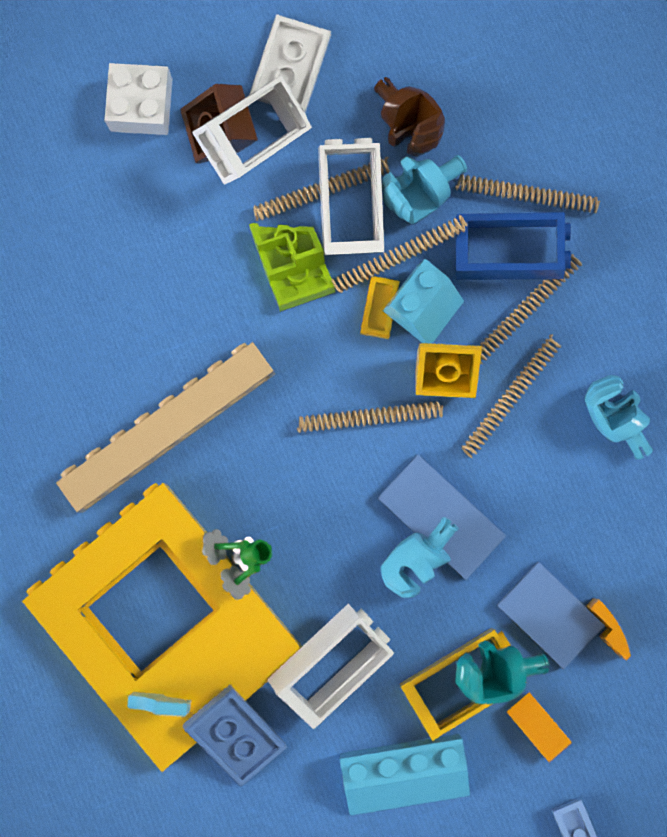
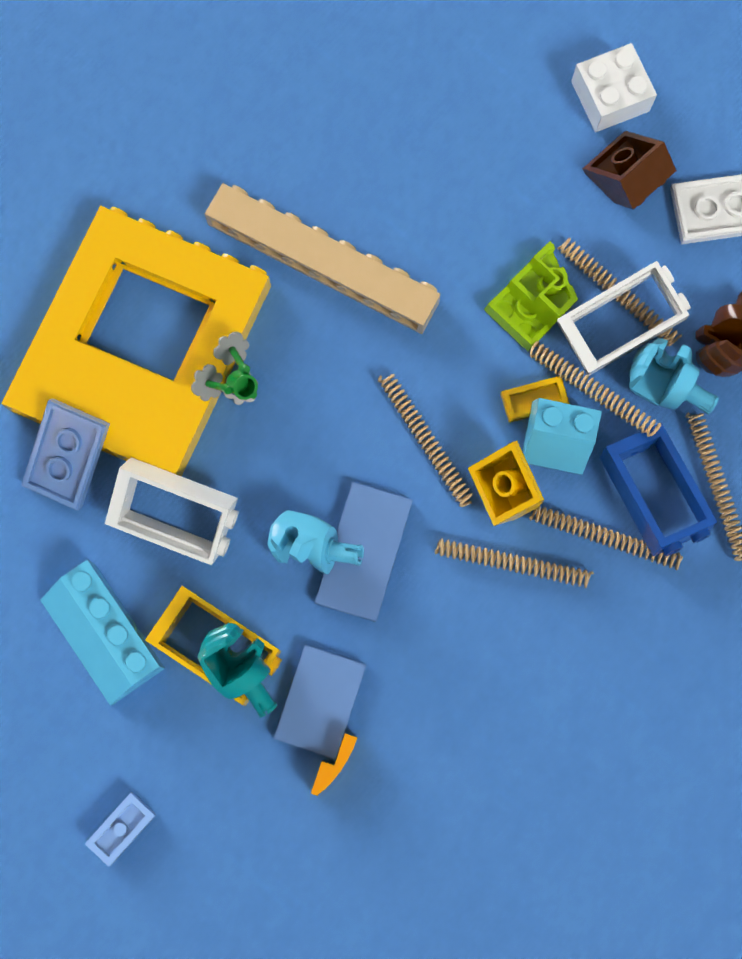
camera: 60 degrees right, 5 degrees down
medium azure tile [127,692,191,716] -> none
white window [192,75,312,185] -> none
light orange slope [507,692,572,763] -> none
medium azure piece [585,375,653,460] -> none

